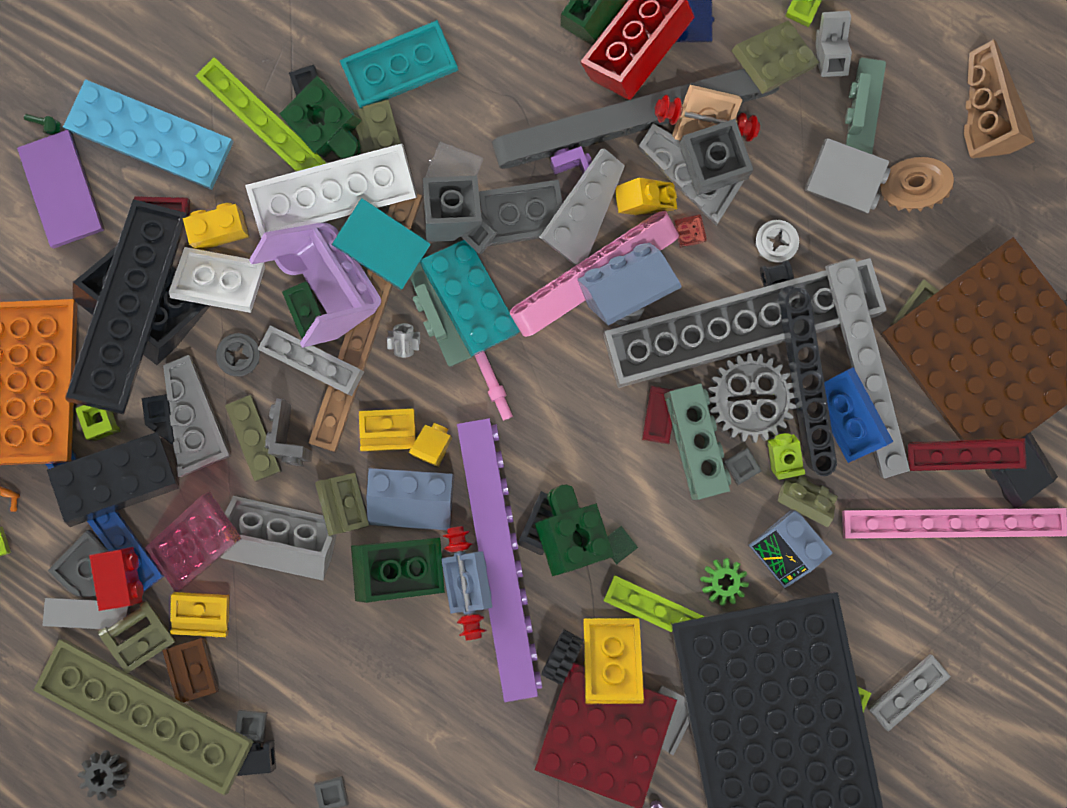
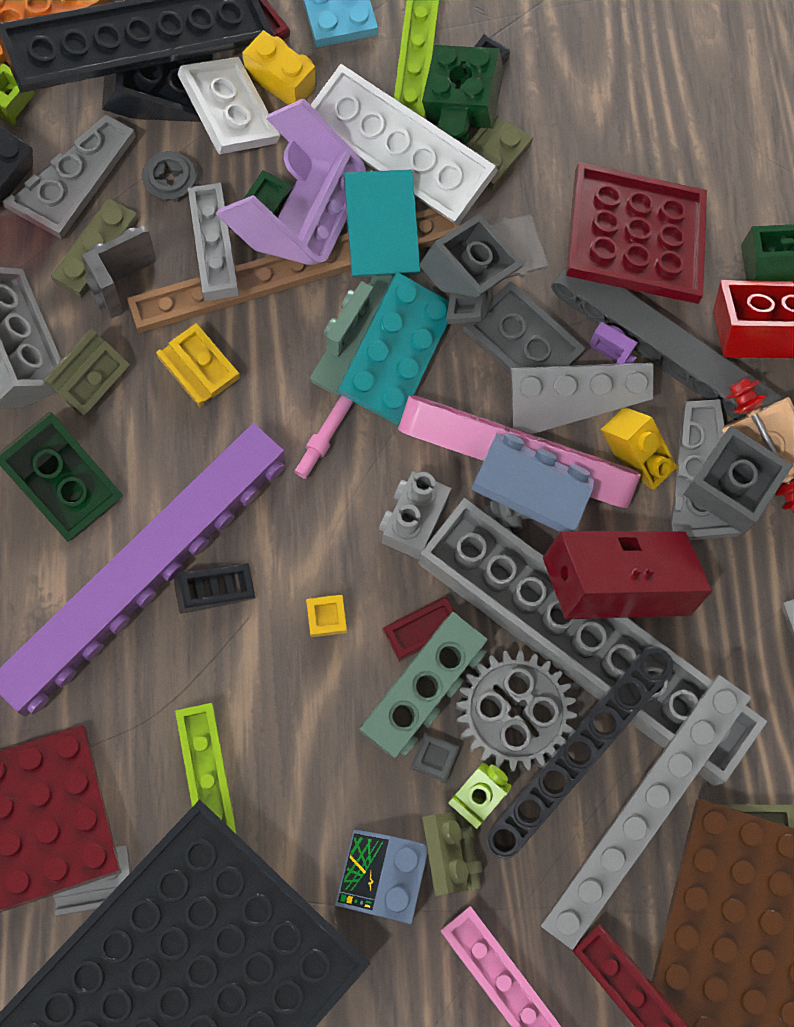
camera: 45 degrees right, 10 degrees down
black tile [141,394,174,445] -> none
teal tile [339,20,458,109] -> none
sand blue slope [366,468,454,530] -> none
light grey gear [387,324,420,358] -> none
yellow slope [409,423,452,467] -> none
sand blue plate [442,526,492,641] -> none
dark green brick [535,484,614,577] -> none
black tyre [541,629,584,685] -> none
yellow plate [583,618,644,704] -> none
clear green plate [608,526,638,565] -> none
clear red tile [674,214,707,248] -> none
bright green gear [700,558,749,606] -> none
white gear [755,220,799,263] -> none
black bush [760,260,794,287] -> none
blue plate [816,367,893,463] -> none
none -> yellow plate [306,595,347,637]
none -> light grey brick [379,471,452,560]
none -> dark red brick [543,531,712,620]
none -> dark red plate [565,162,707,304]

